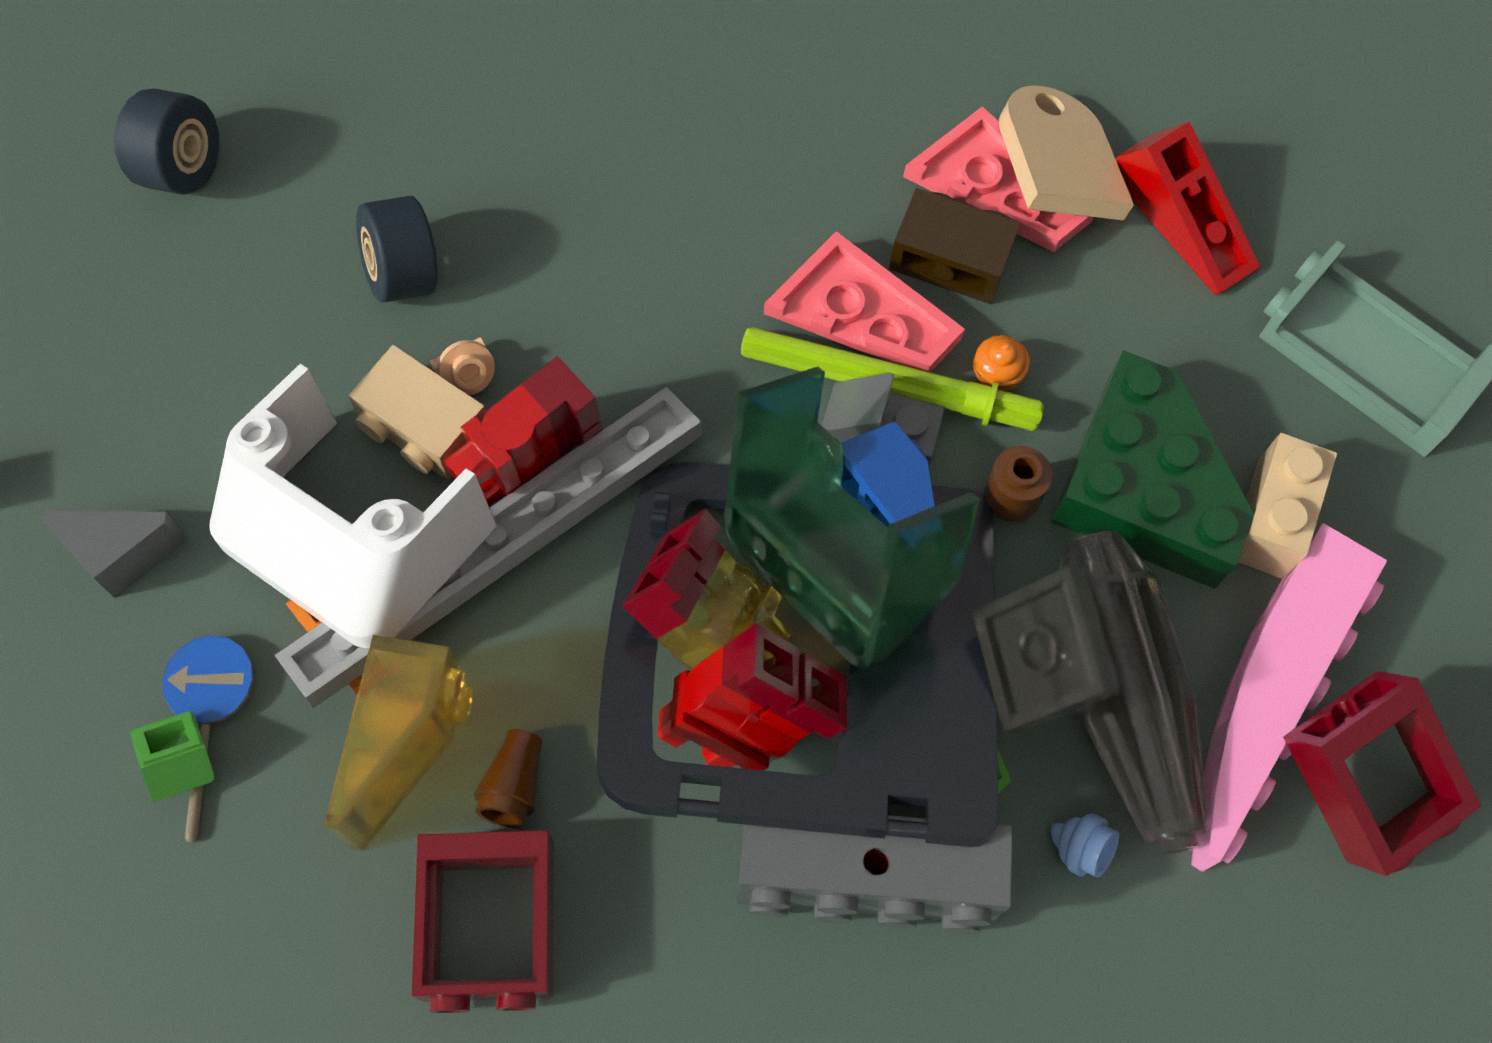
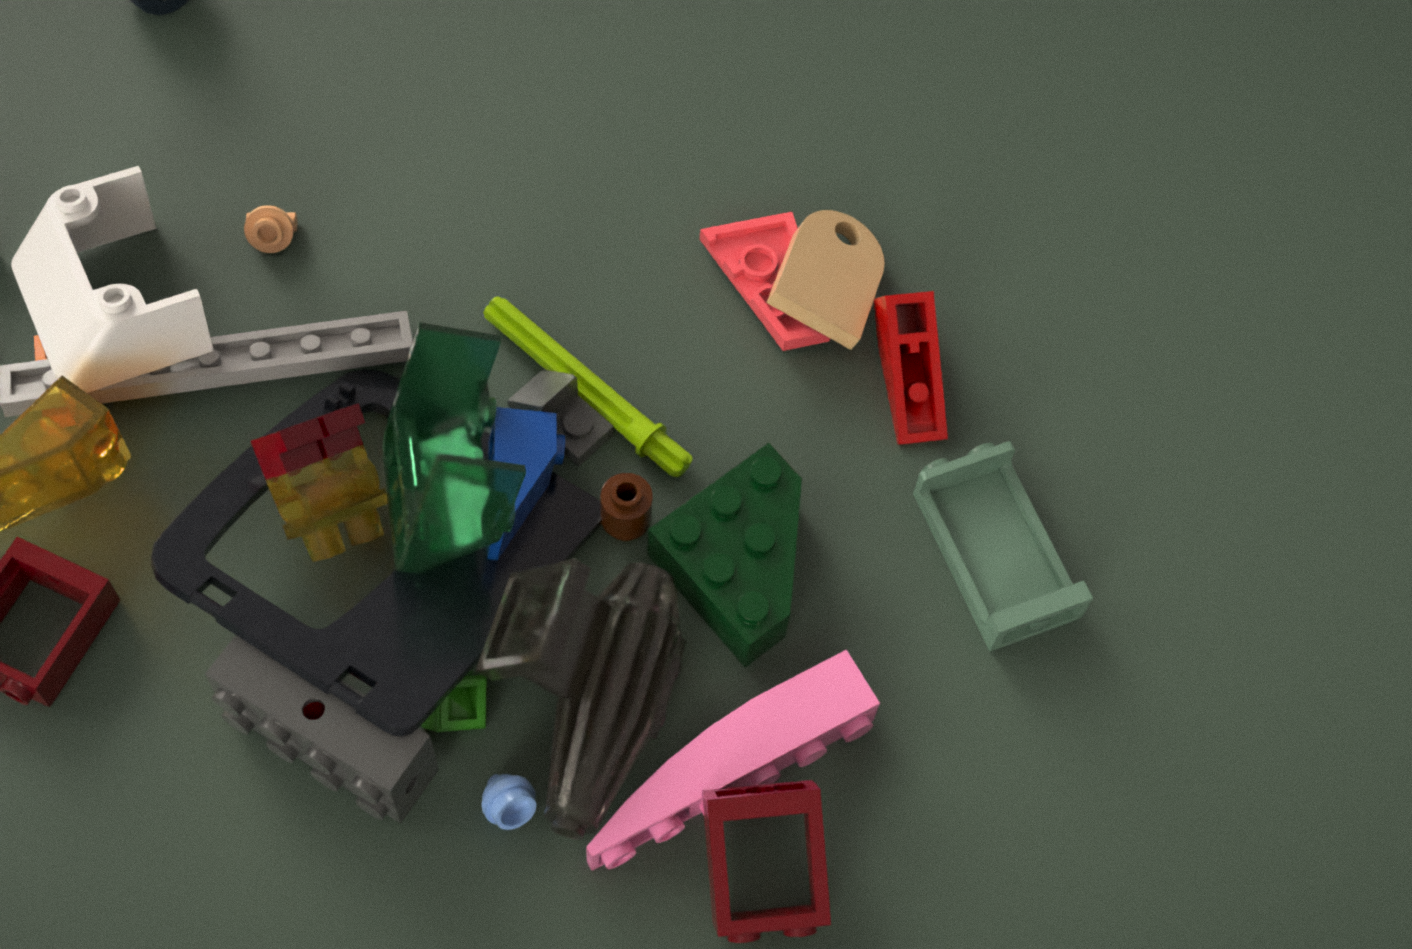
camera: 25 degrees right, 5 degrees down
tan brick [348,345,486,481] -> none
black wheel [356,196,438,302] -> none
red hips [444,356,602,507] -> none
reddish brown cone [474,729,543,828] -> none
hips [657,623,847,771] -> none
coral wing [764,231,965,372] -> none
dark brown brick [889,188,1021,304] -> none
orange plate [973,335,1031,391] -> none
tan brick [1238,432,1337,579] -> none

